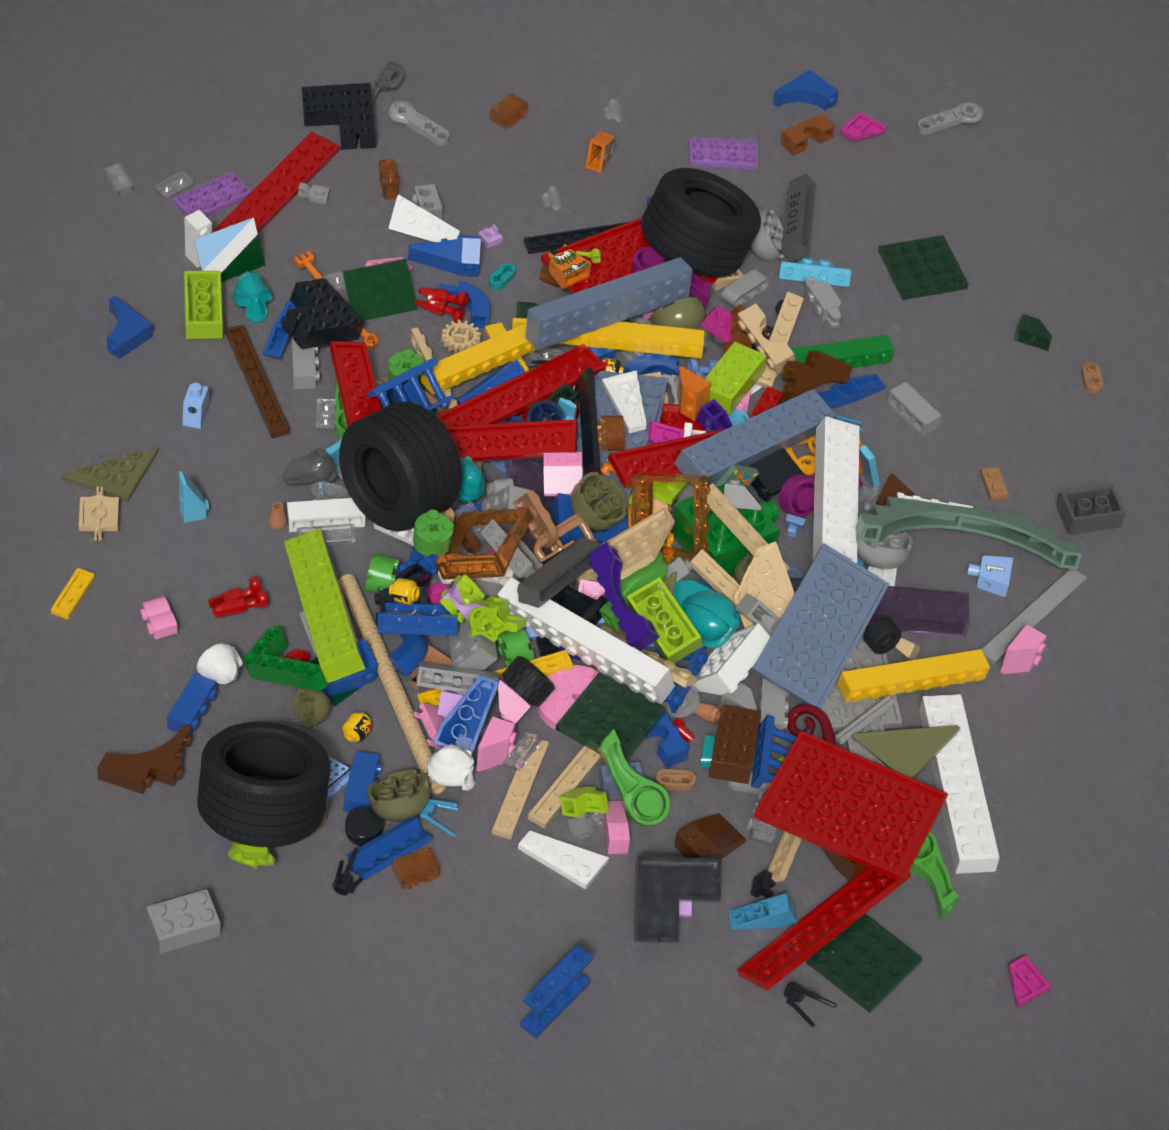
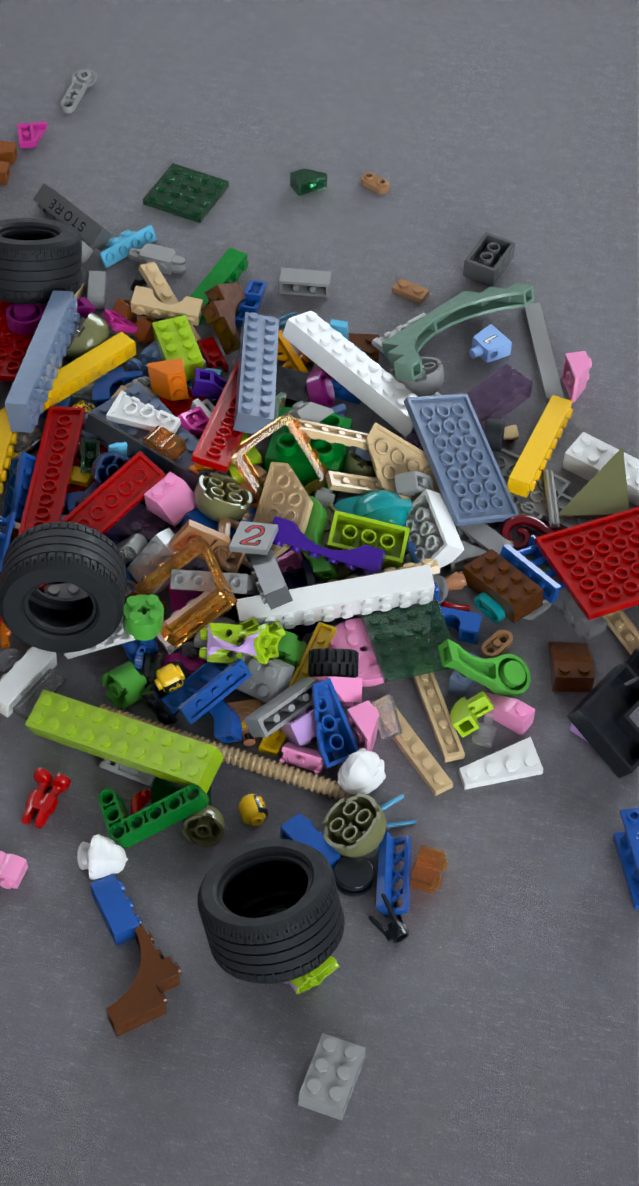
camera: 45 degrees left, 0 degrees up
none -> light grey tile [229,521,279,555]

